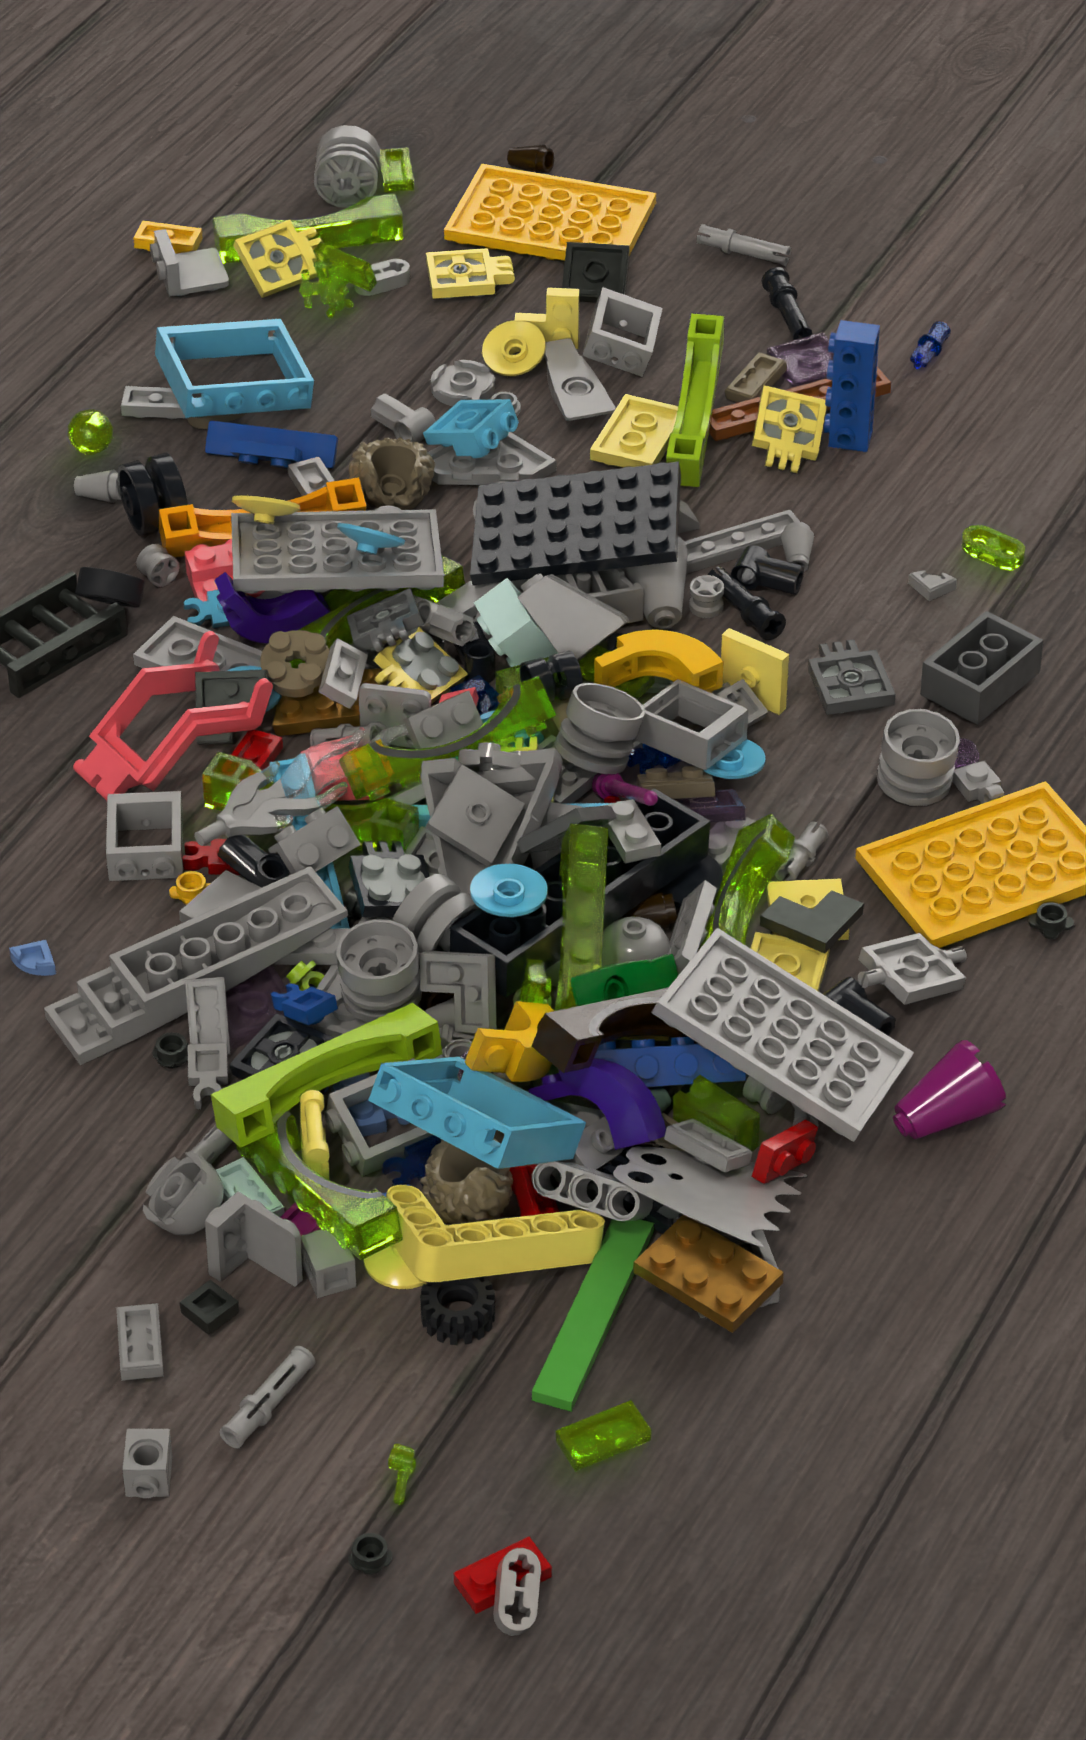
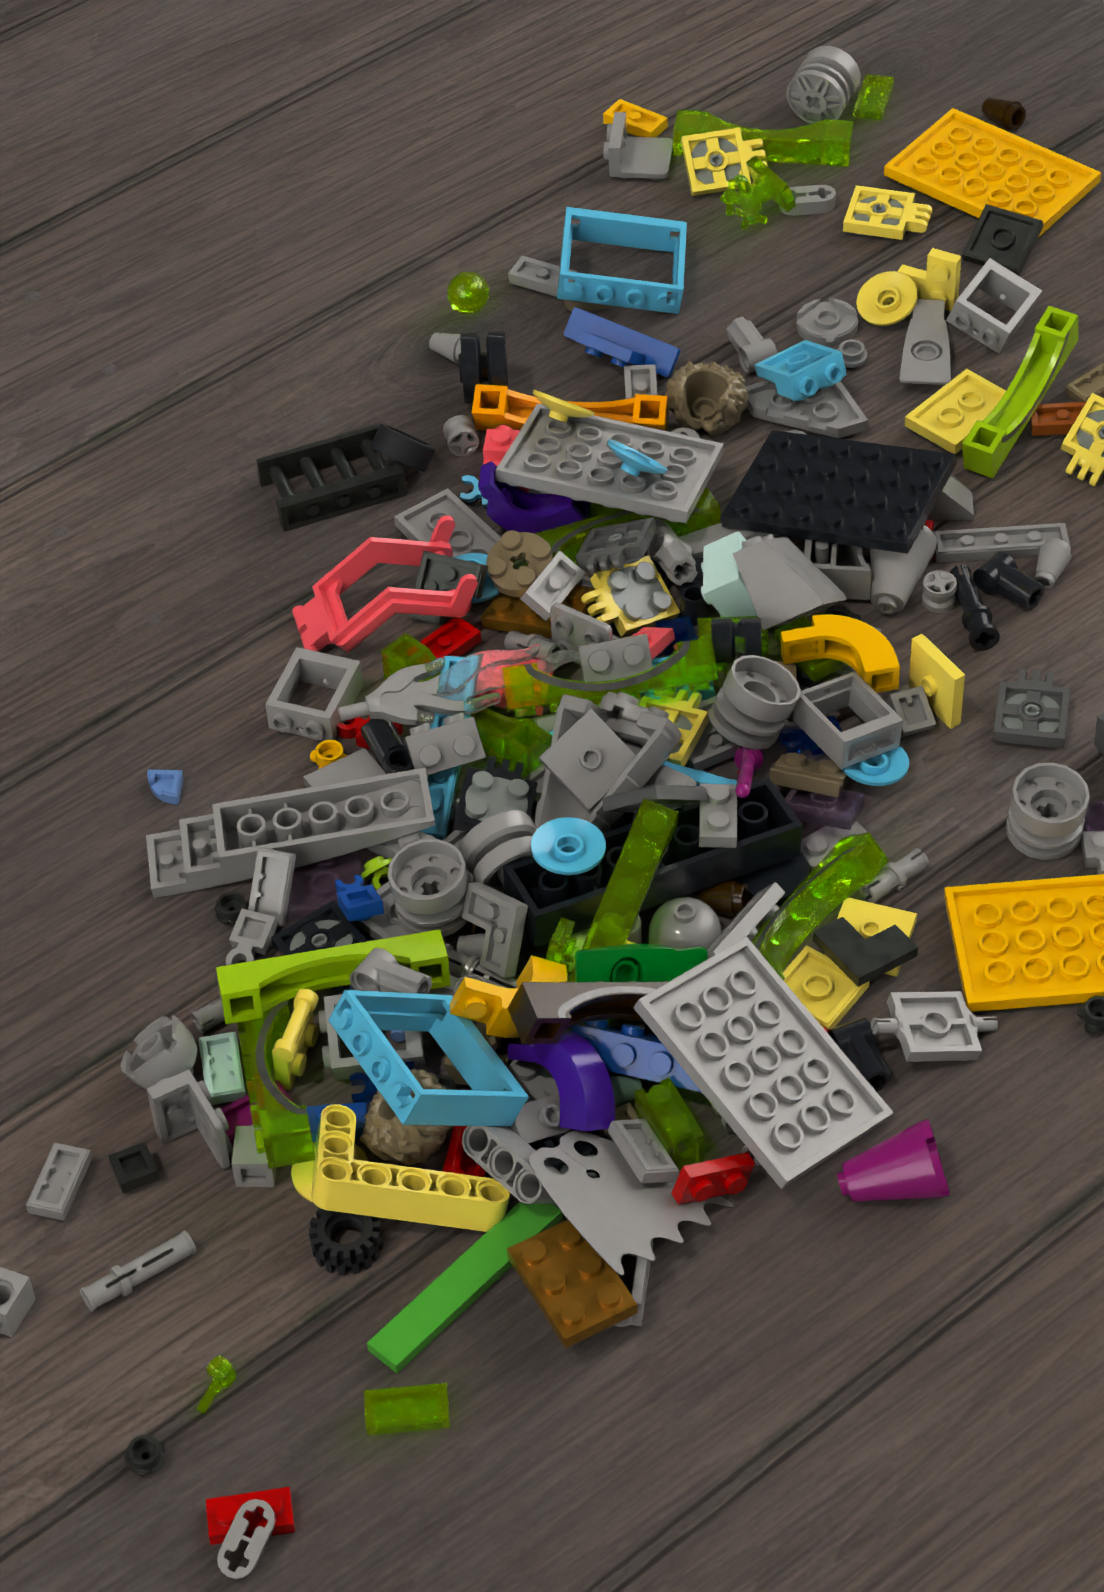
camera: 25 degrees right, 5 degrees up
none -> light grey piece [350,948,432,994]

